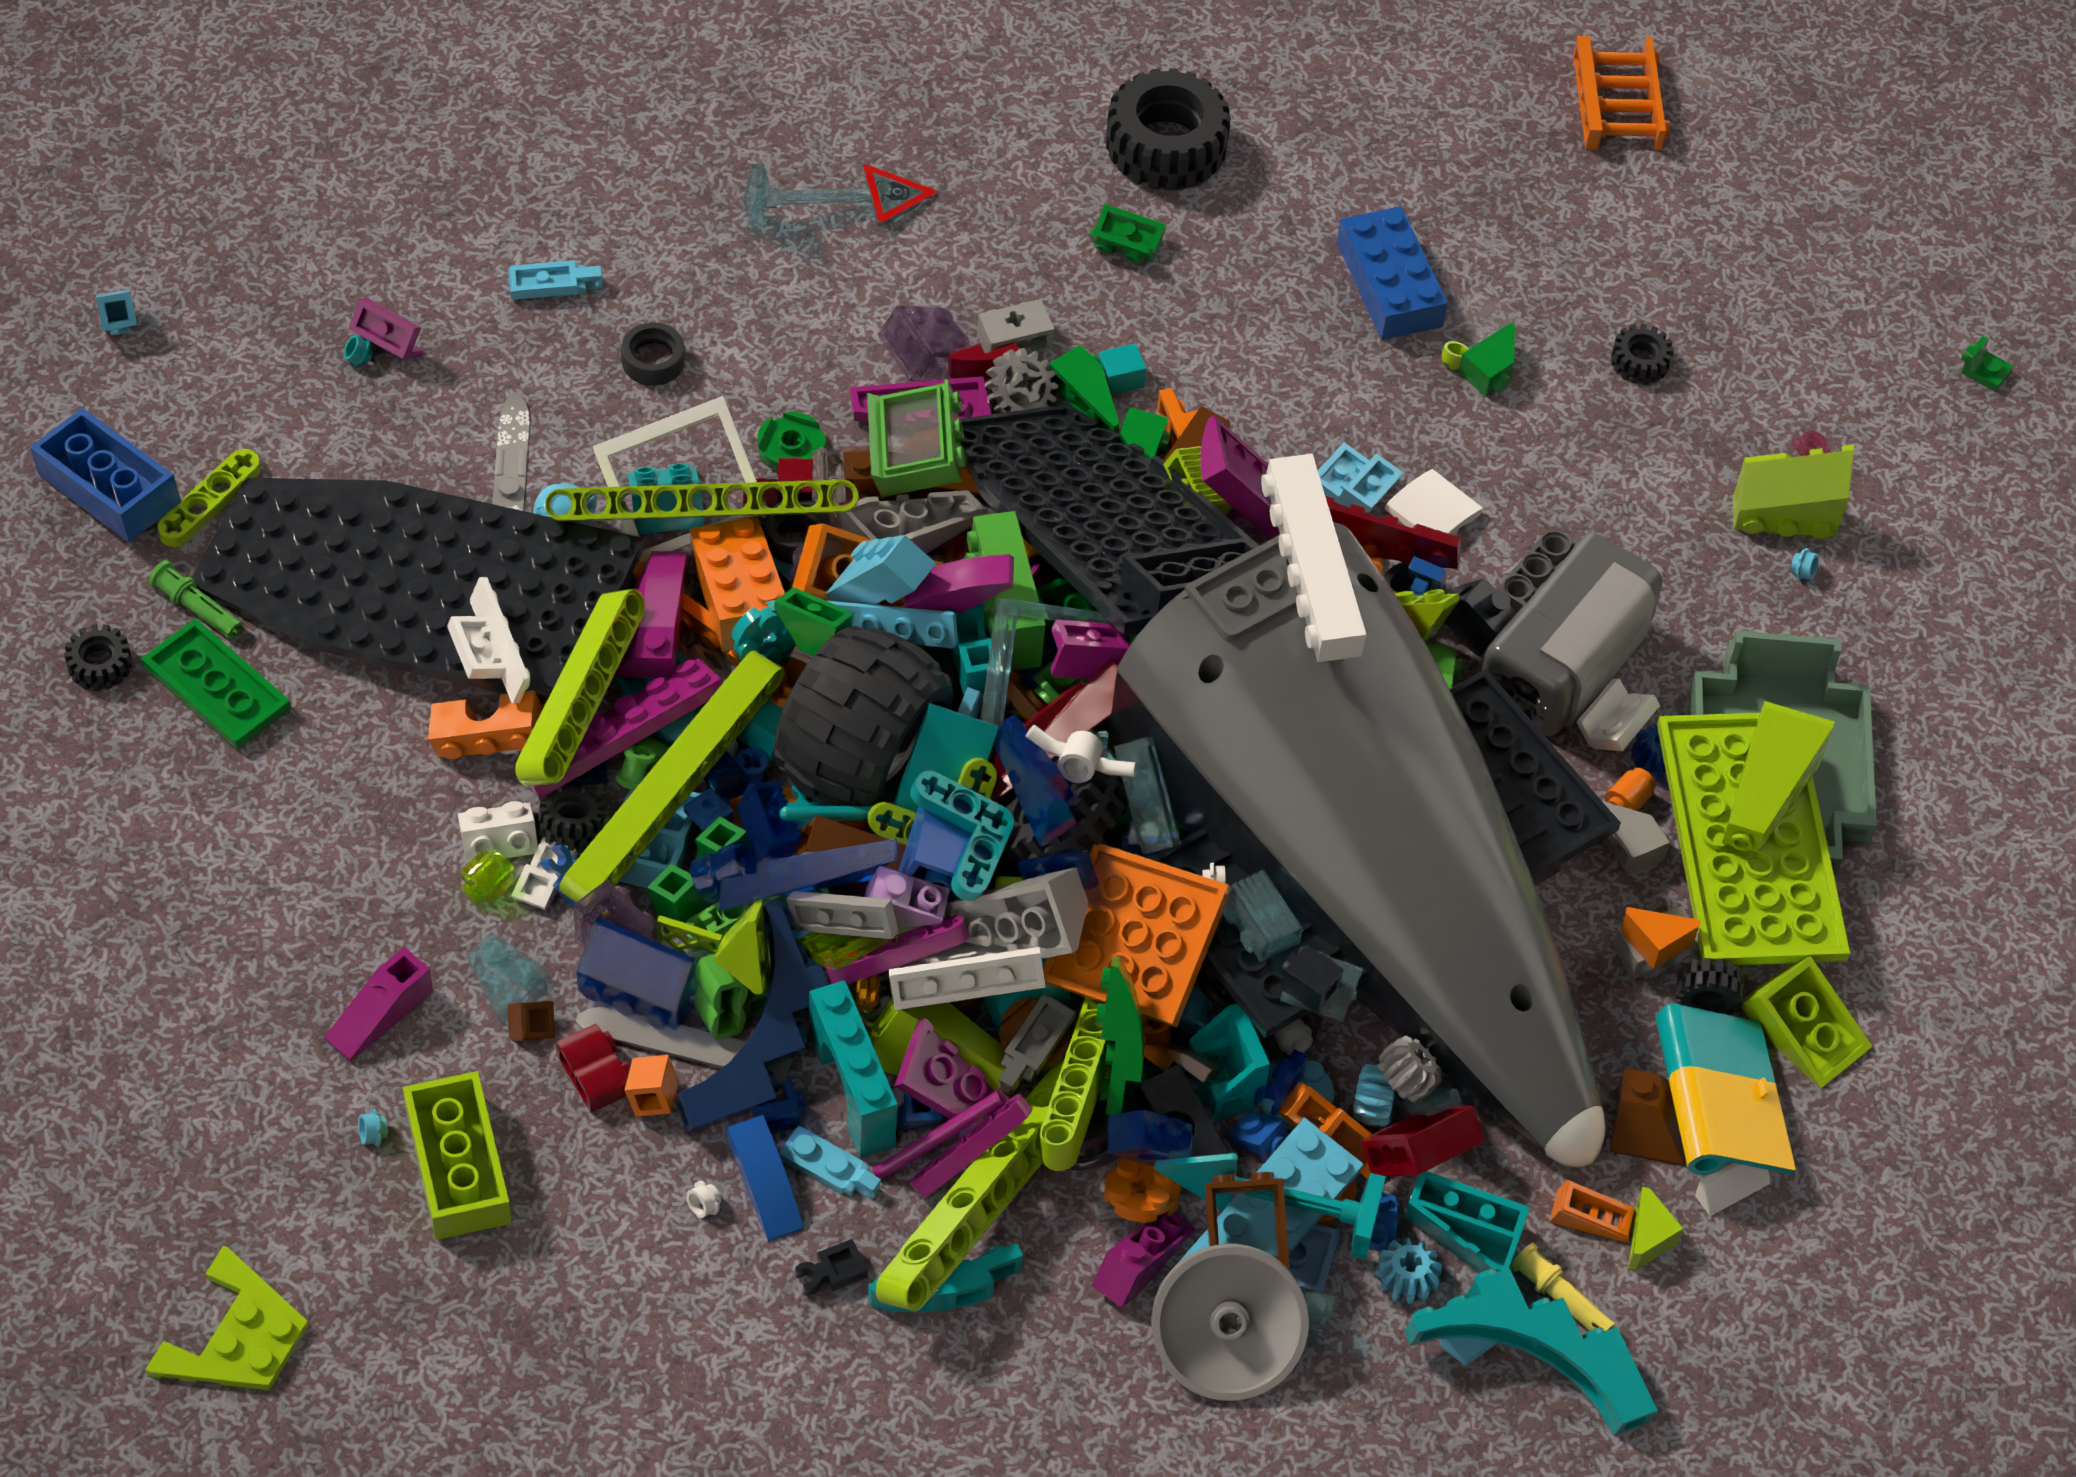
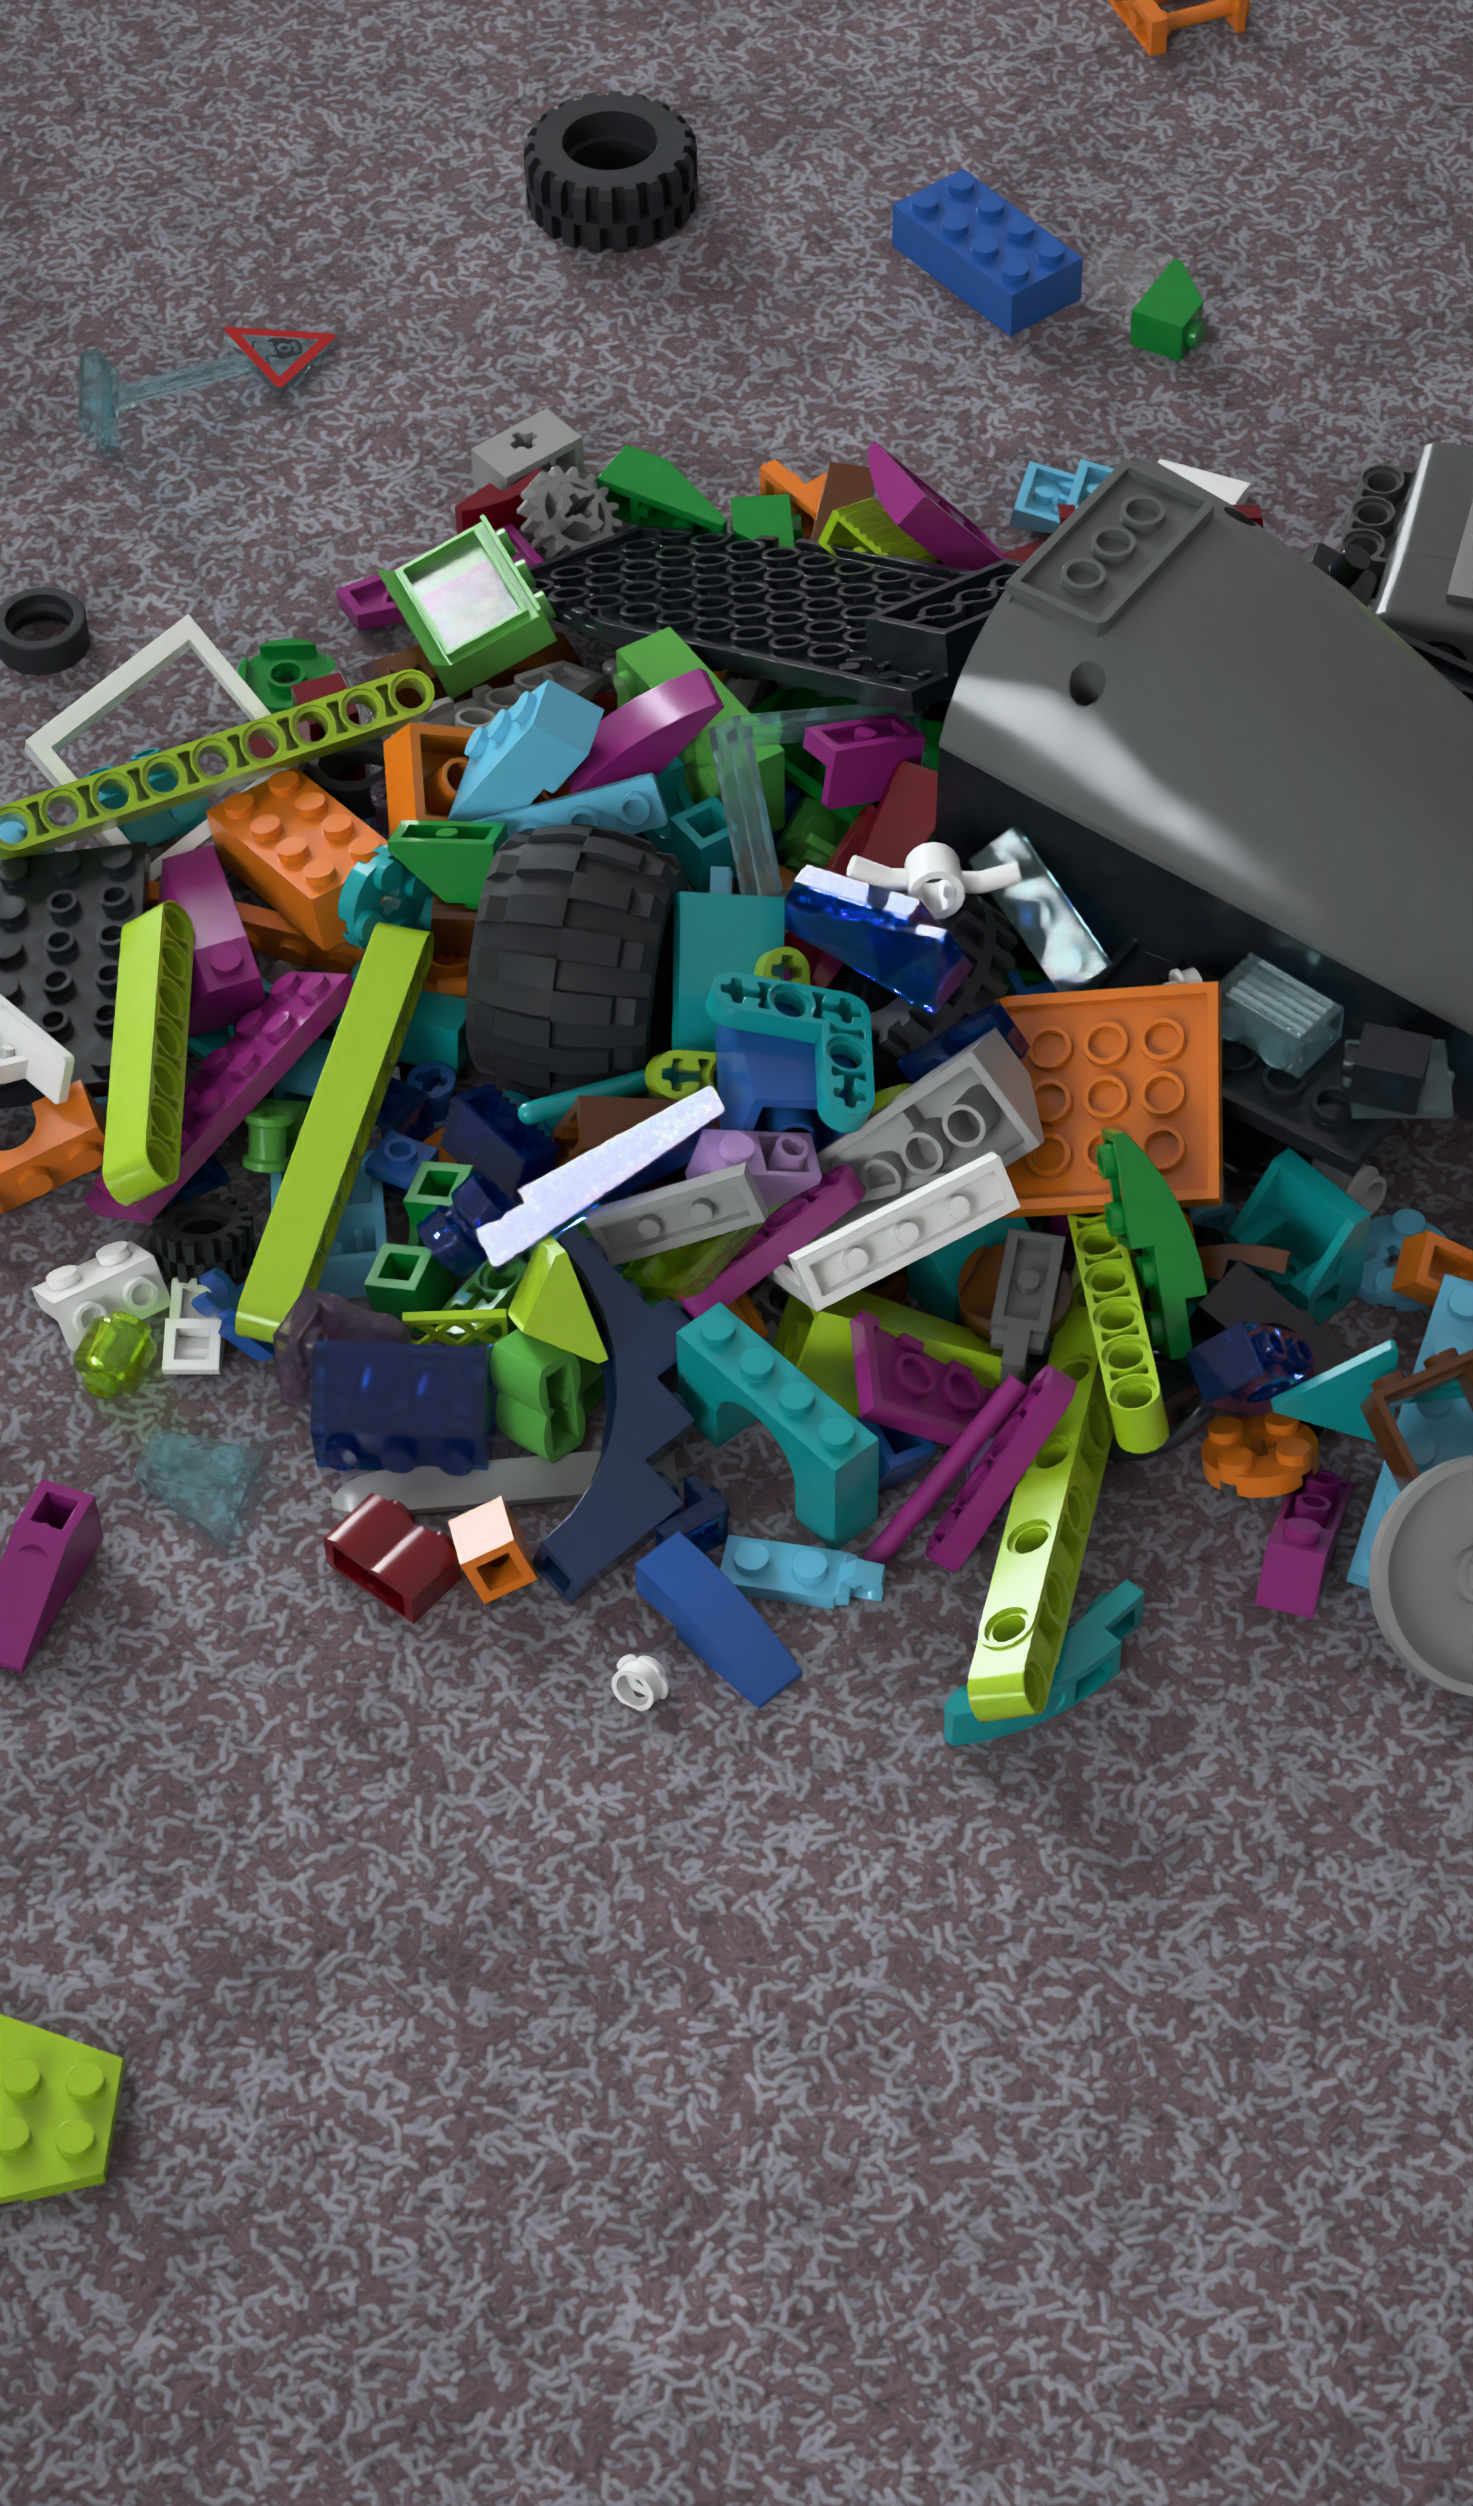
camera: 15 degrees left, 5 degrees down
medium azure plate [358,1109,388,1146] -> none
lime brick [403,1071,511,1241] -> none
reddish brown slope [507,1001,556,1041] -> none
black plate [795,1239,868,1295] -> none
clear purple bracket [877,305,971,381] -> none
green bracket [1089,204,1167,264] -> none
teal panel [1098,343,1147,395] -> none
blue bracket [1227,1110,1289,1164] -> none
clear blue plate [1253,1049,1308,1116] -> none
white brick [1261,454,1366,662] -> none
lime hinge [1441,341,1469,370] -> none
black tyre [1611,324,1674,385] -> none

